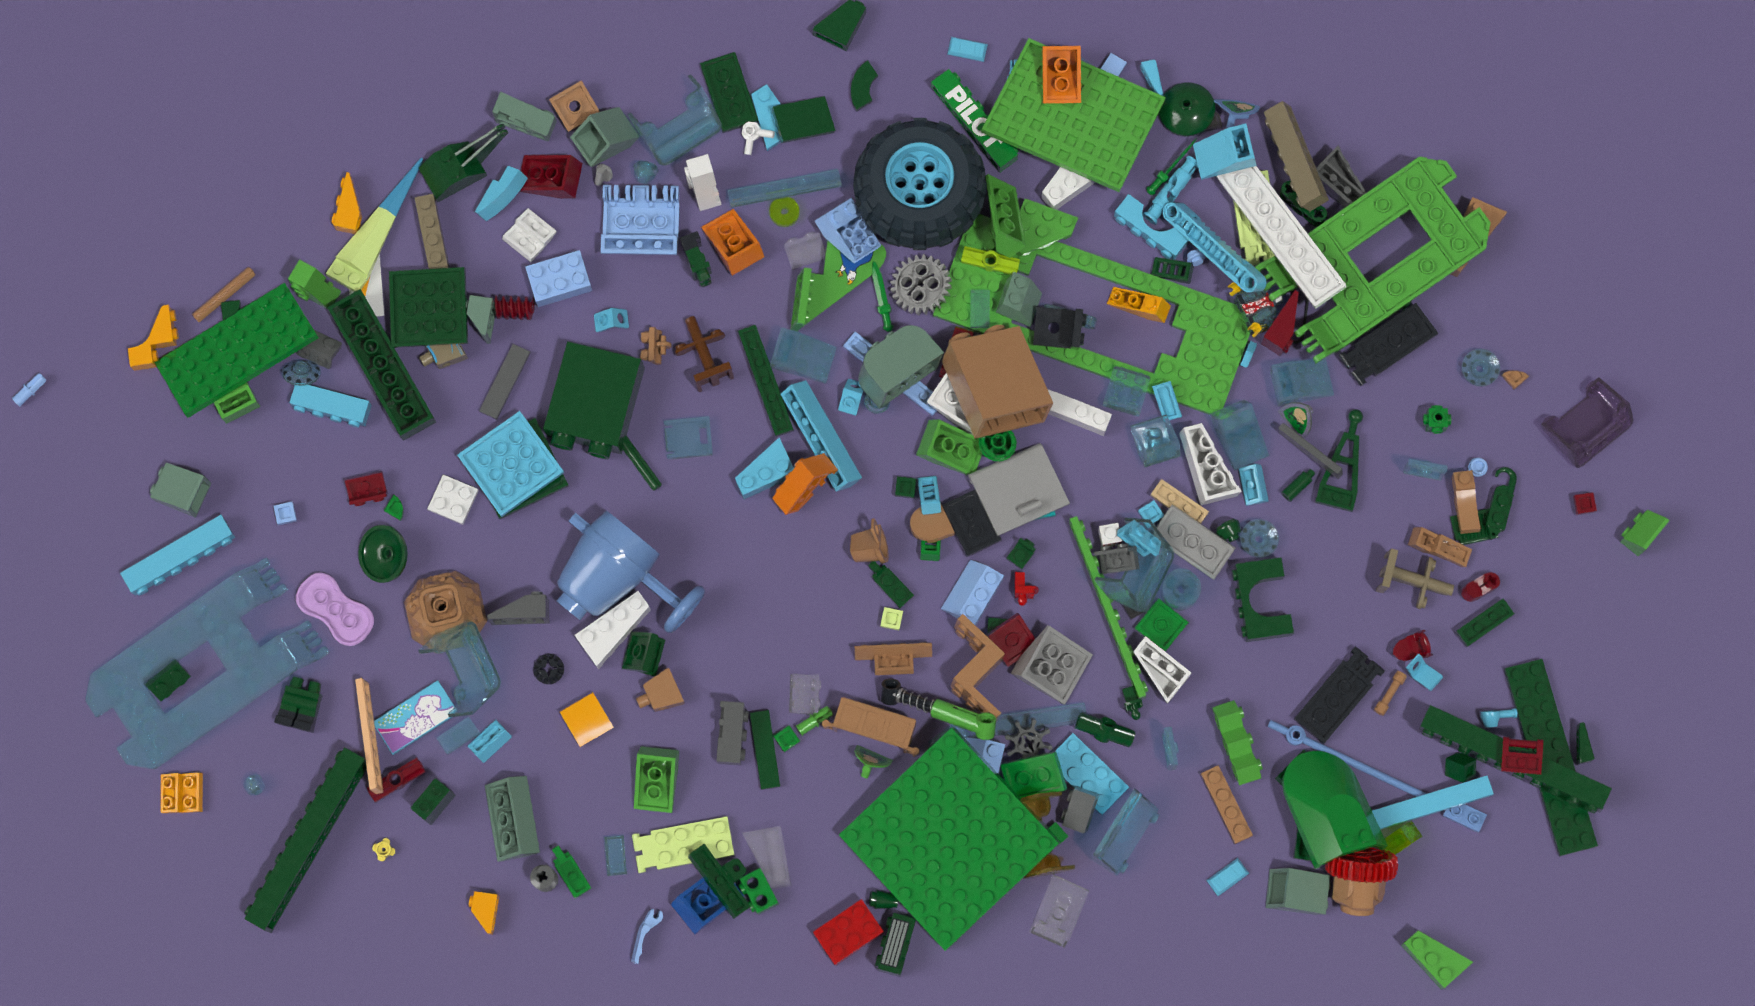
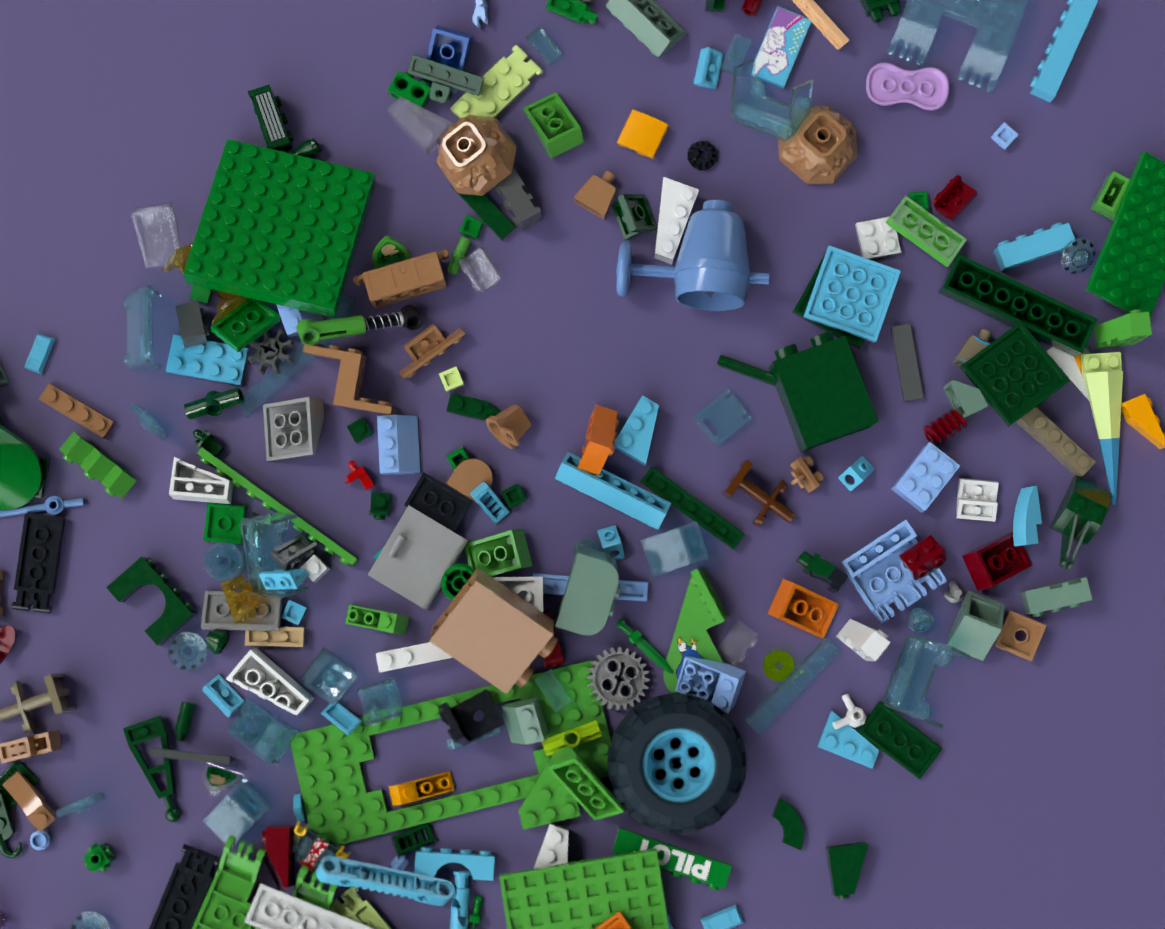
camera: 140 degrees right, 5 degrees up
sand green slope [150,463,212,518] -> none
dark grey bracket [296,330,342,369] -> none
dark green dish [358,525,407,583] -> none
dark grey slope [487,591,550,625] -> none
dark green tile [771,96,836,143] -> none
red brick [813,899,884,966] -> none
dark red plate [986,613,1035,667] -> none
none -> clear yellow brick [220,575,259,624]
none -> bright green slope [345,605,409,636]
none -> medium nougat rock [437,115,517,196]
none -> bright green plate [886,195,967,267]
none -> dark red bracket [899,535,947,580]

